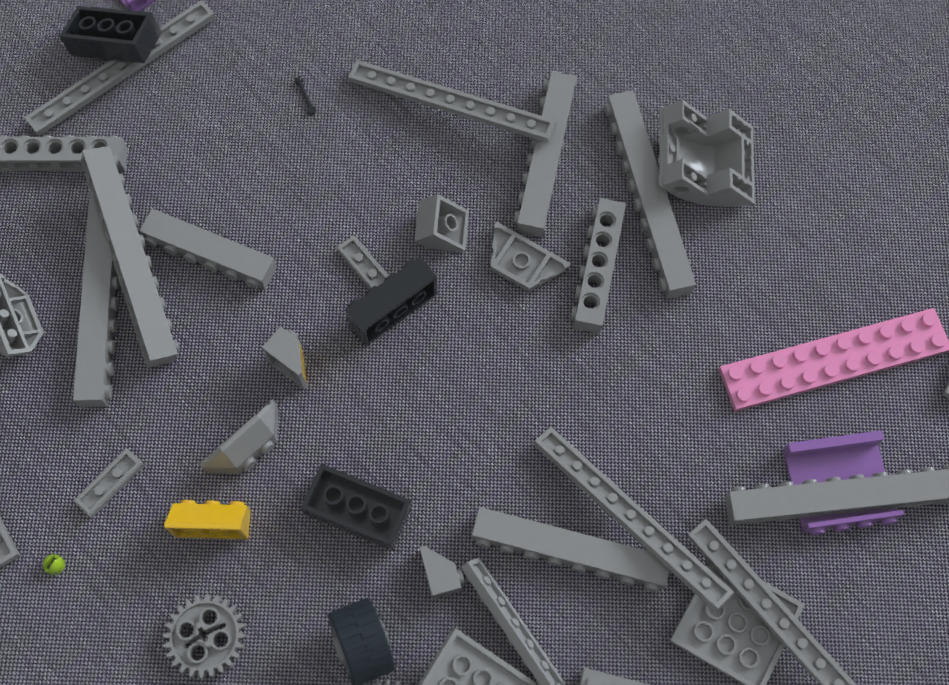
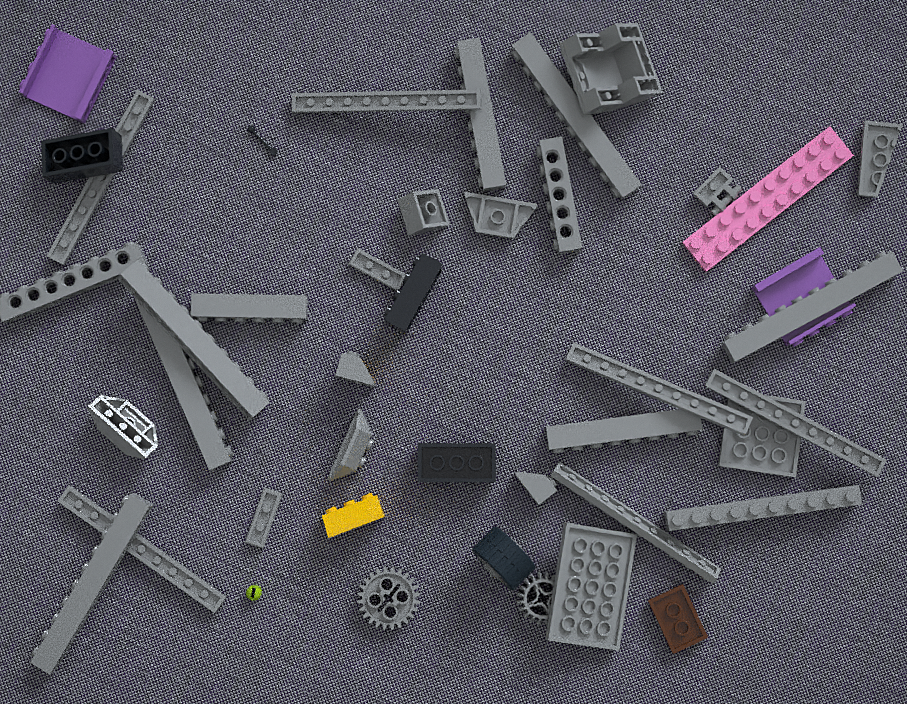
camera: 20 degrees left, 15 degrees up
none -> light grey plate [693,167,742,216]

